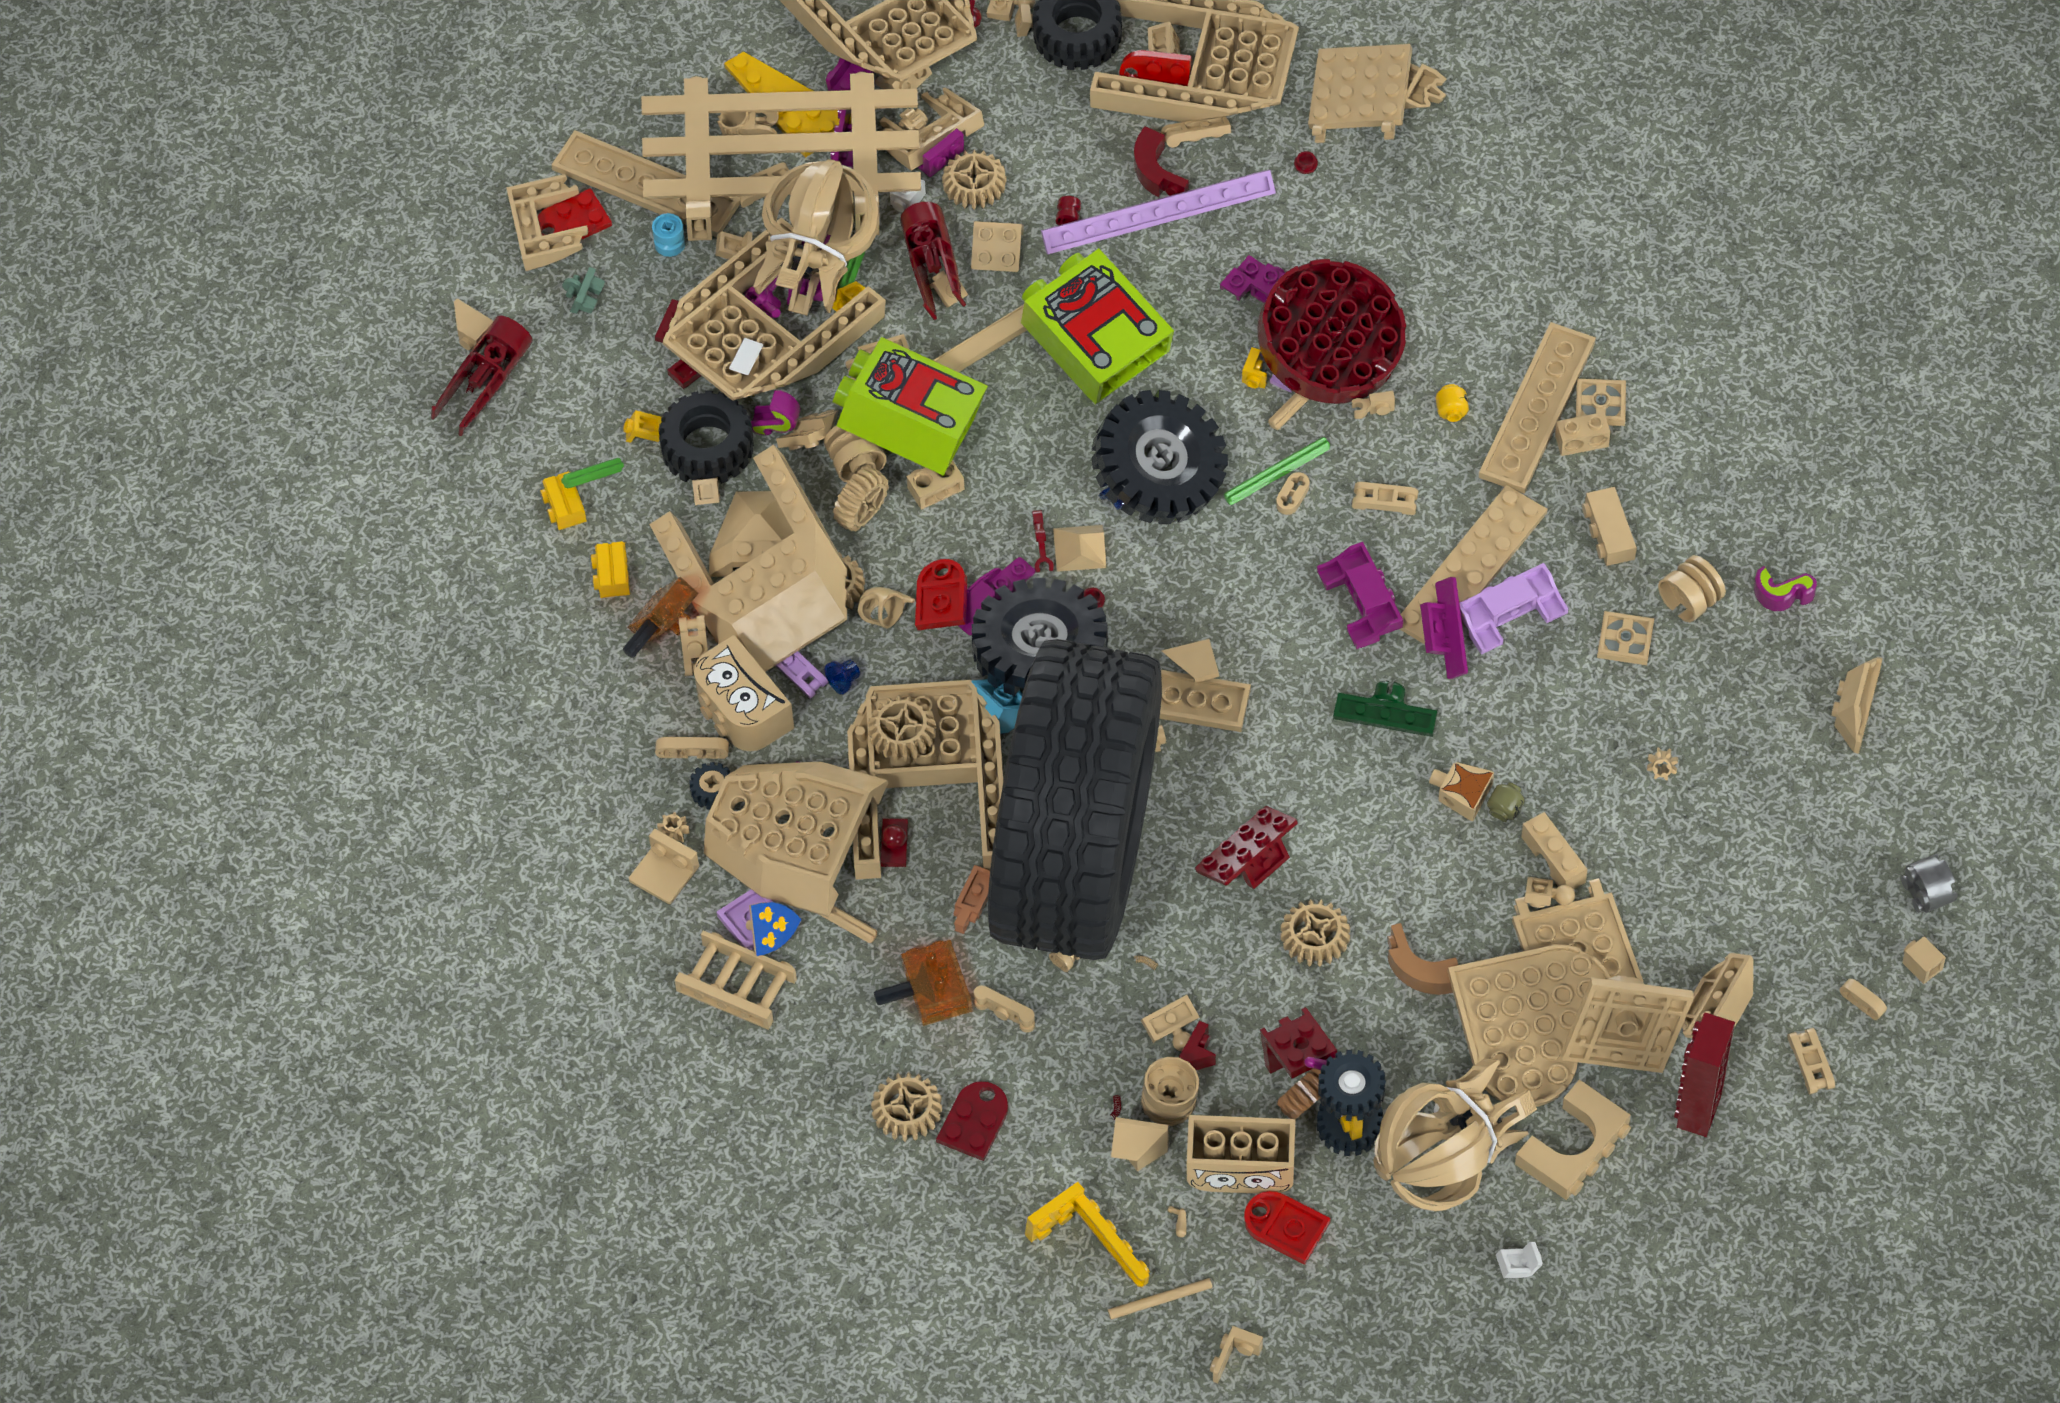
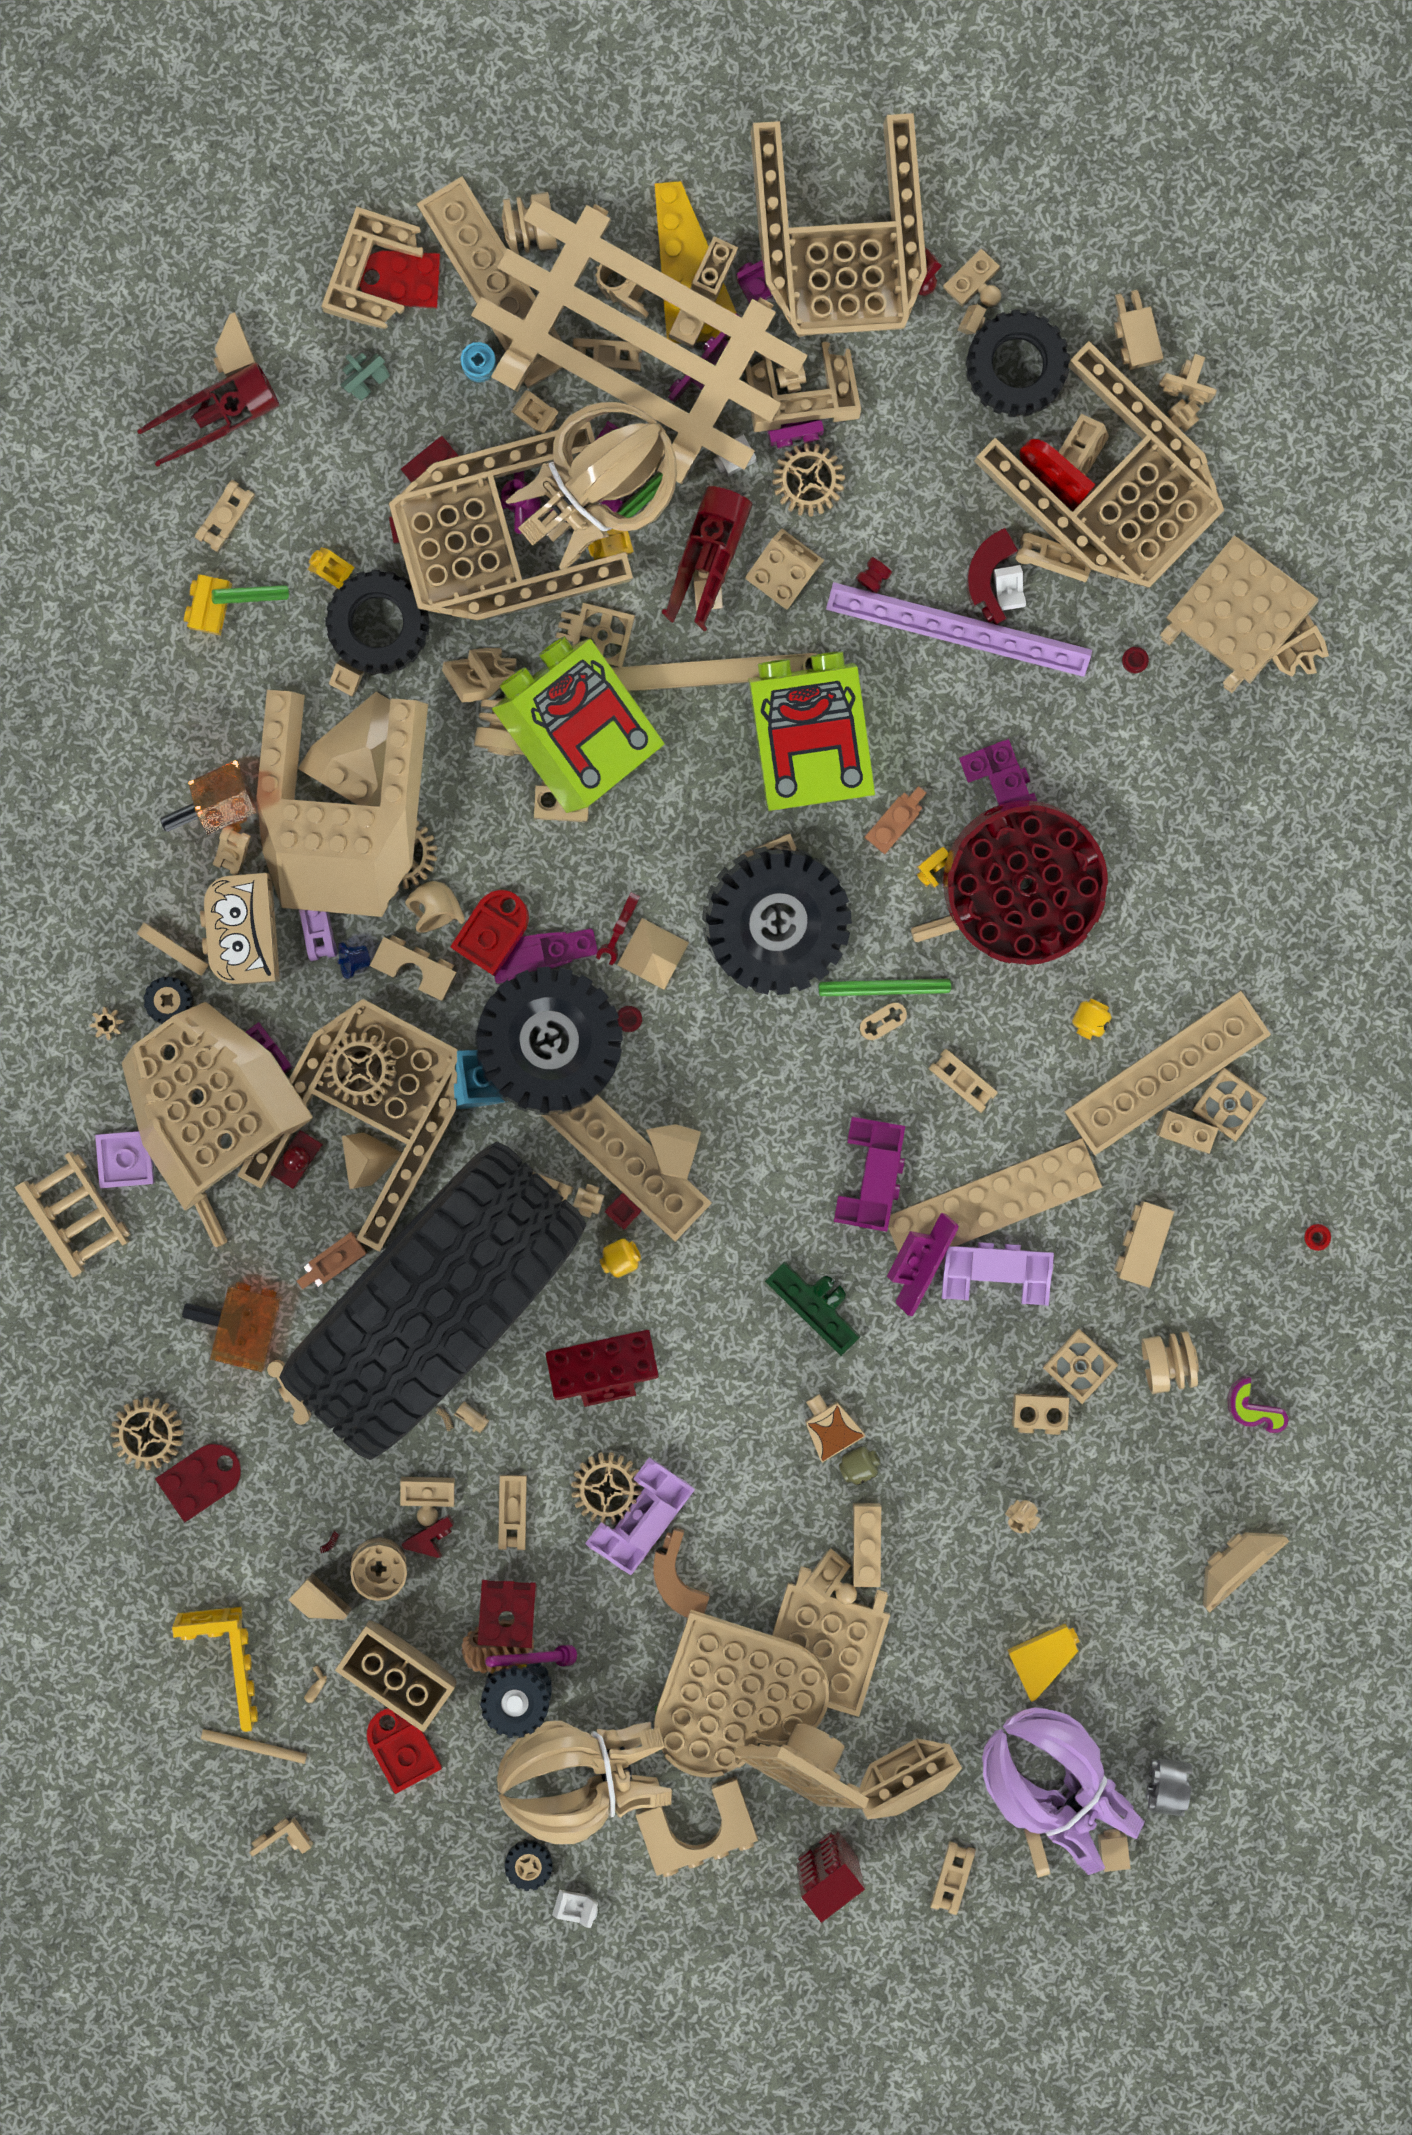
camera: 25 degrees right, 30 degrees up
yellow brick [591,541,630,598] -> none
tan bracket [629,829,699,904] -> none
white sticker [729,338,763,375] -> none
blue shield [746,902,801,956] -> none
magenta animal [751,390,801,435] -> none
tan gear [833,467,889,532] -> none
tan plate [1352,391,1395,419] -> none
none -> tan plate [195,480,255,552]
none -> tan slope [342,1133,402,1189]
none -> tan arch [370,935,457,1001]
none -> tan pin [454,1401,489,1433]
none -> tan plate [498,1475,527,1550]
none -> tan wheel [502,192,557,255]
none -> black wheel [505,1840,553,1891]
none -> lavender bracket [585,1457,695,1575]
none -> yellow head [600,1238,641,1278]
none -> dark red plate [604,1192,642,1230]
none -> tan slope [669,236,738,348]
none -> nougat hinge [864,786,926,855]
none -> lavender piece [982,1708,1145,1875]
none -> white bracket [994,565,1026,611]
none -> yellow slope [1007,1624,1080,1702]
none -> tan brick [1012,1393,1069,1435]
none -> red plate [1304,1224,1331,1251]

